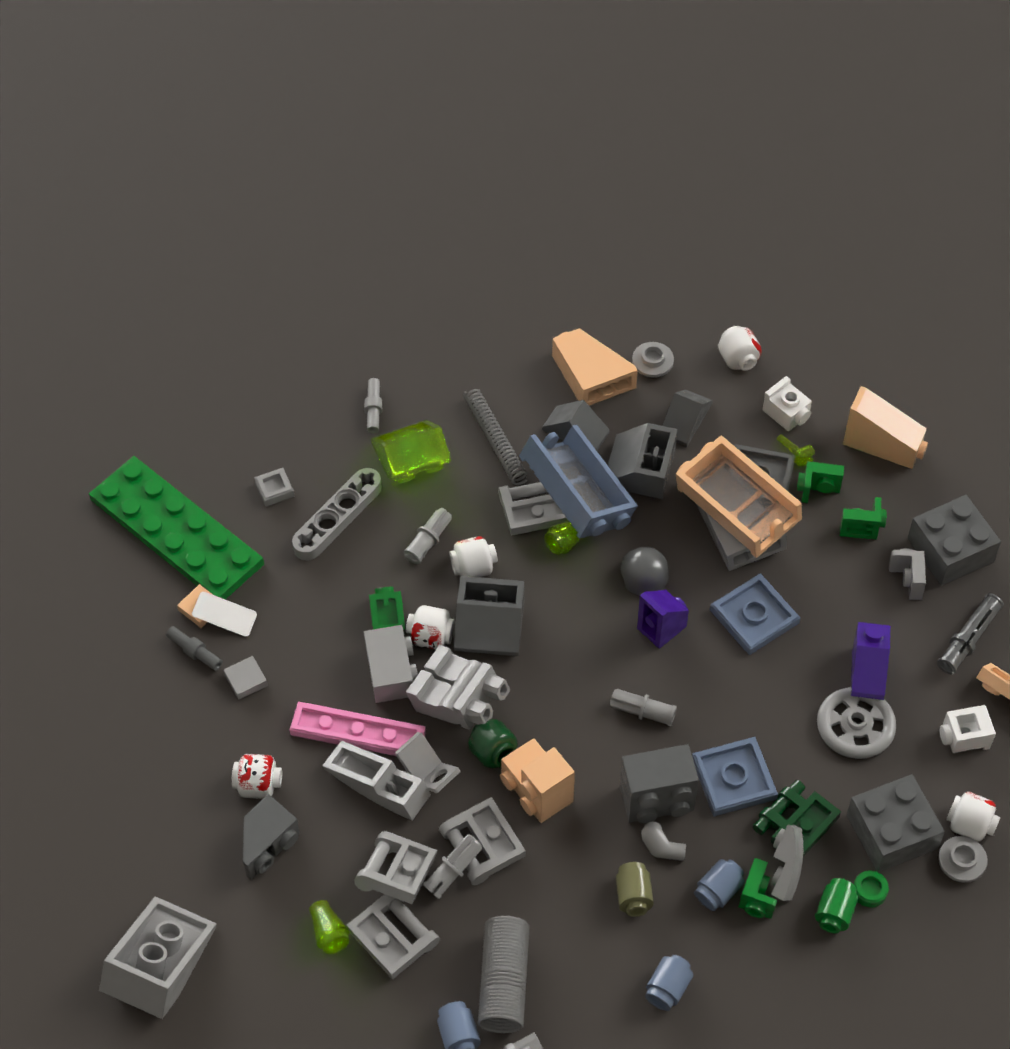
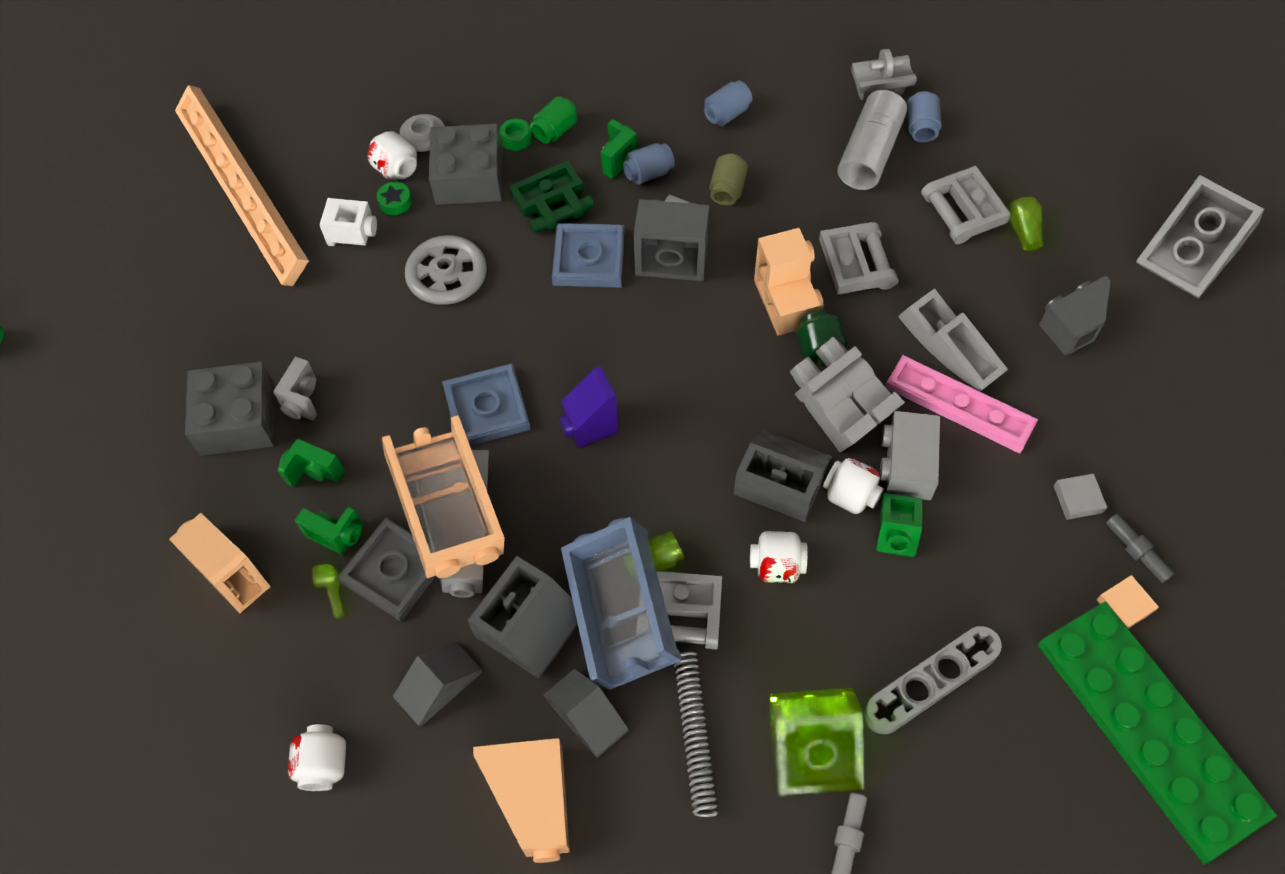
camera: 160 degrees left, 5 degrees up
white sticker [192,592,257,636] -> none
white head [232,754,282,799] -> none
light grey tile [254,468,295,507] -> none
light grey plate [354,831,437,904] -> none
light grey bracket [395,732,461,793] -> none
light grey axle [404,508,452,564] -> none
light grey axle [423,835,482,899] -> none
light grey axle [610,689,677,726] -> none
dark grey hair [620,547,669,596] -> none
light grey piece [632,342,674,377] -> none
white brick [763,376,812,432] -> none
light grey slope [771,825,803,901] -> none
dark purple slope [851,622,891,700] -> none
dark grey pin [937,593,1004,675] -> none
none -> green tile [377,182,412,215]

